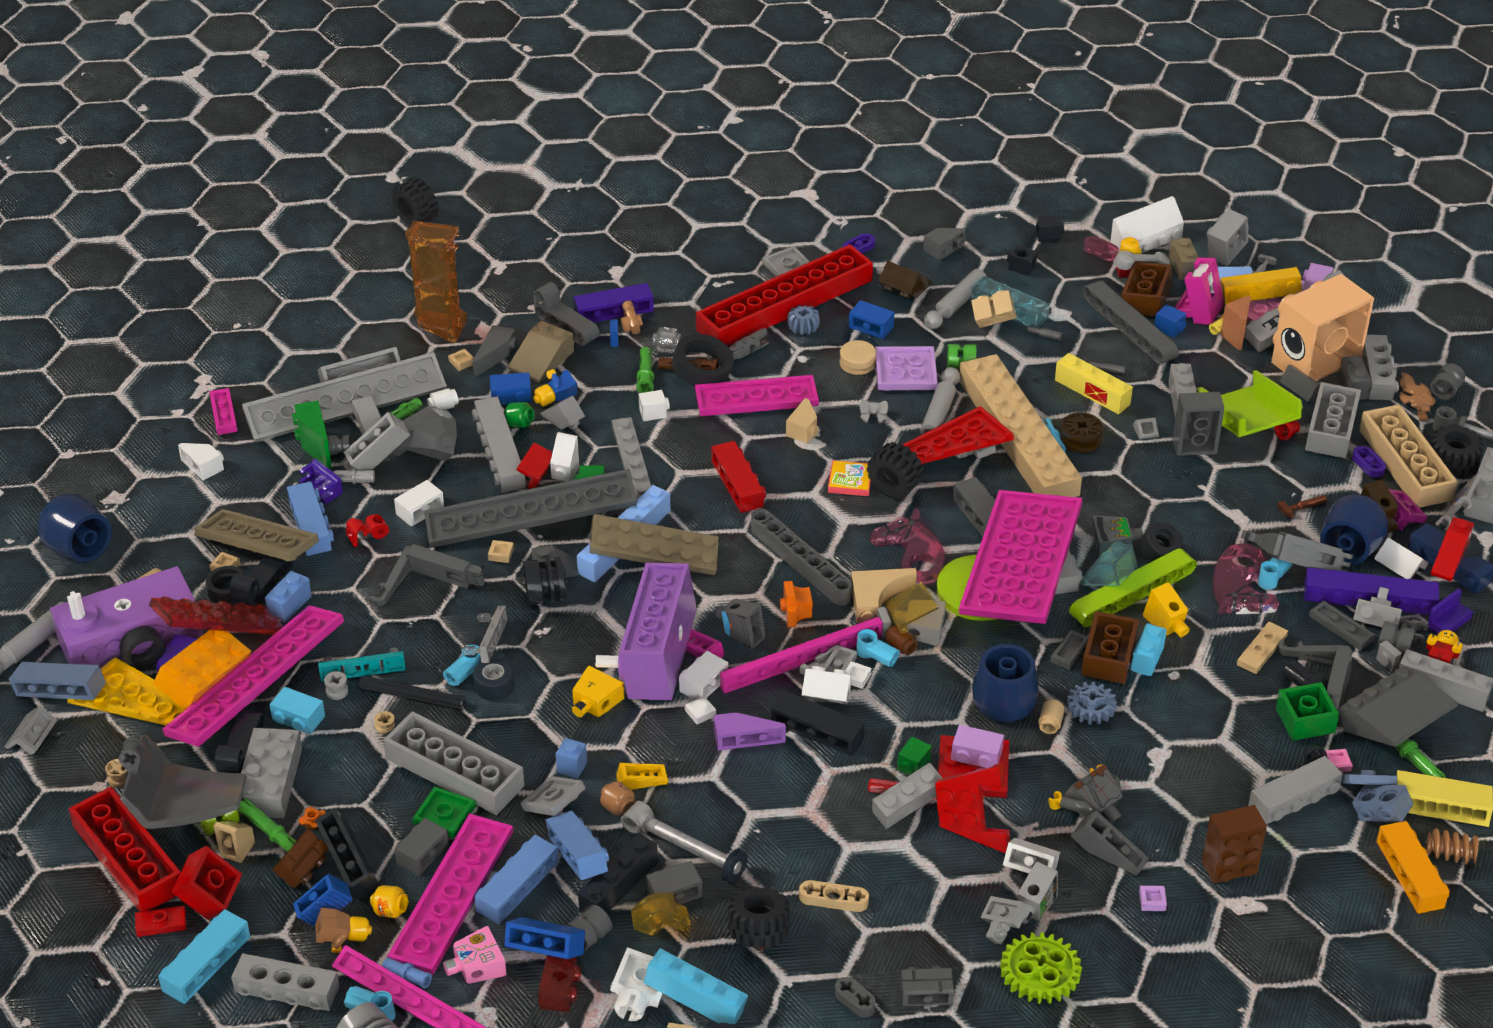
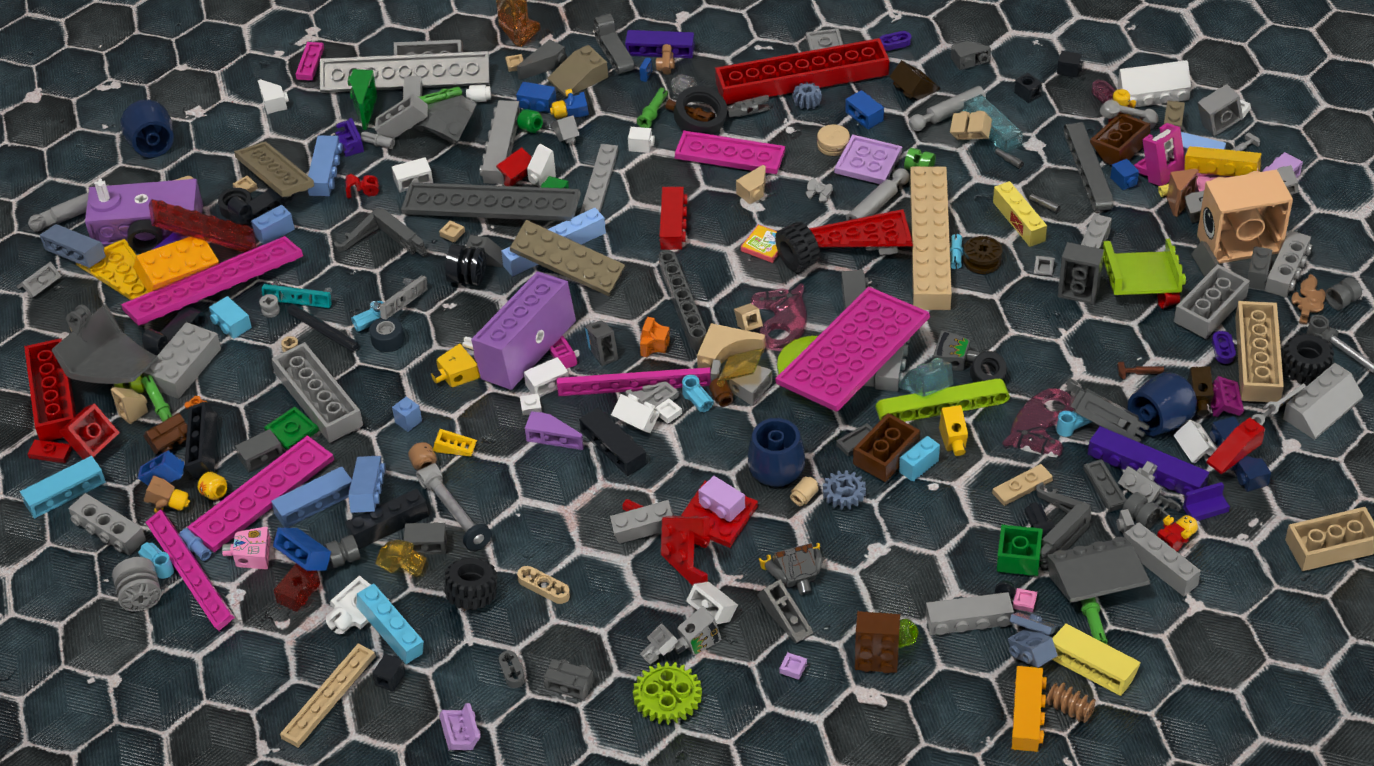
camera: 25 degrees right, 5 degrees up
dark grey wheel [329,434,351,456] -> none
light grey plate [521,776,585,816] -> none
green brick [897,737,932,775] -> none
none -> tan brick [734,303,763,331]

